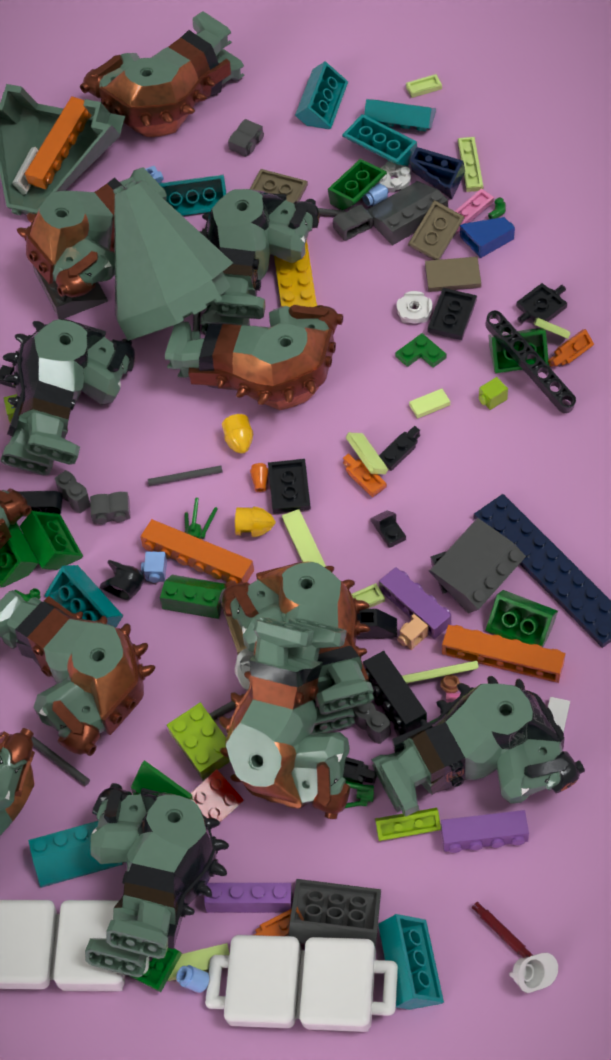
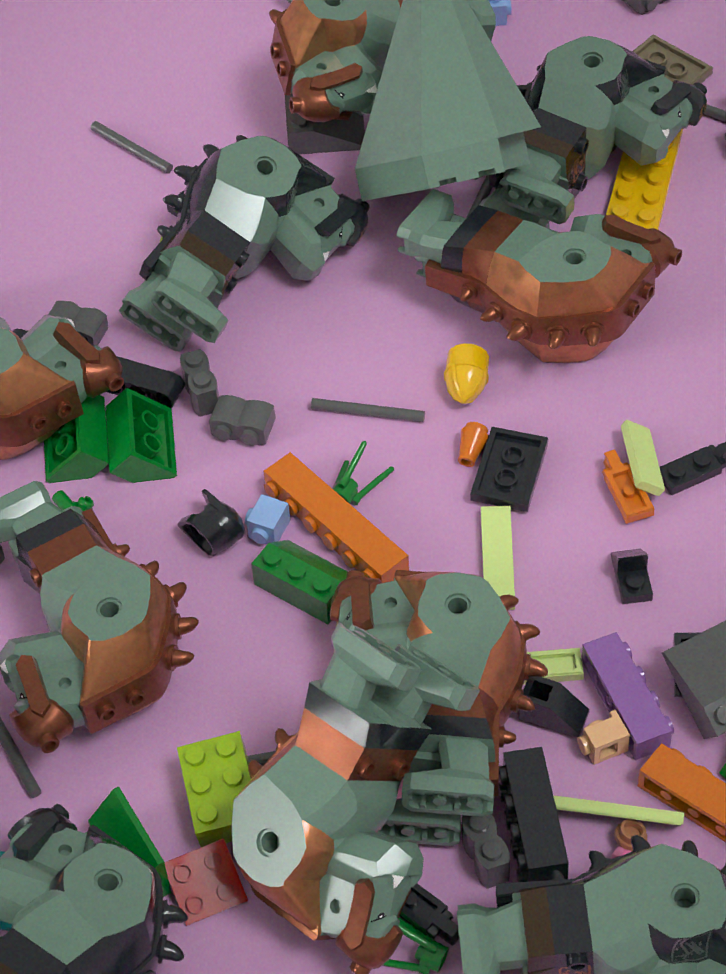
camera: 20 degrees right, 5 degrees down
teal slope [44,565,123,628] -> none
teal slope [158,174,226,215] -> none
yellow helmet [235,506,276,537] -> none

